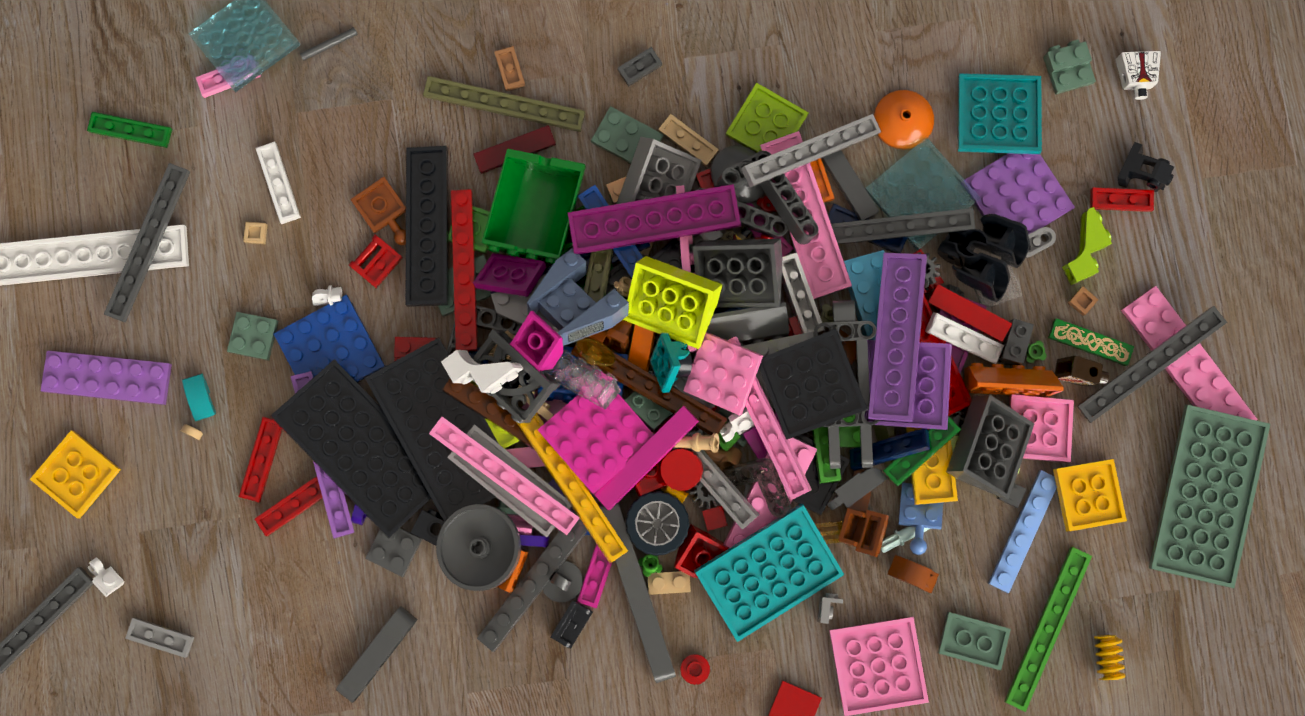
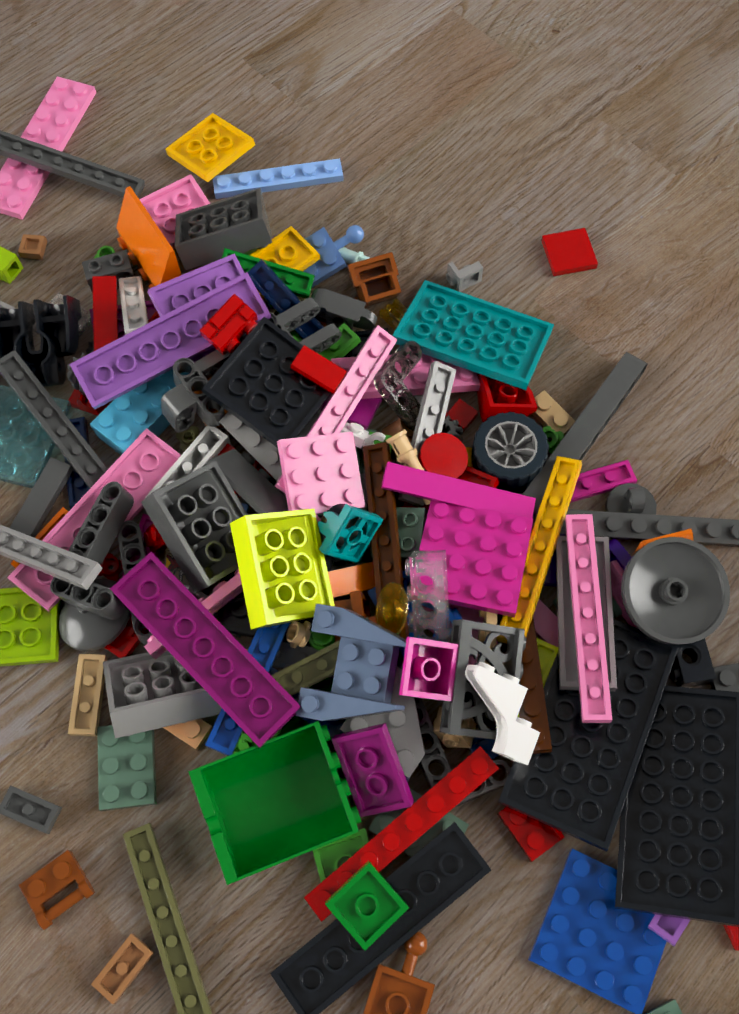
camera: 125 degrees left, 15 degrees down
white piece [312,285,343,306] -> none
red plate [348,234,403,288] -> none
dark red tile [473,125,556,174] -> none
black hinge [550,600,593,648] -> none
red piece [680,654,710,685] -> none
bright pink plate [829,617,929,716] -> none
dark orange brick [888,555,939,593] -> none
sand green plate [937,612,1011,670] -> none
bright green plate [1004,547,1092,712] -> none
green tile [1048,318,1134,366] -> none
dark brown torso [1055,356,1109,386] -> none
yellow piece [1094,635,1126,680] -> none
sand green plate [1149,405,1270,588] -> none
none -> dark orange plate [18,850,95,930]
none -> red brick [199,294,258,355]
none -> red tile [290,345,347,394]
none -> green plate [325,860,409,951]

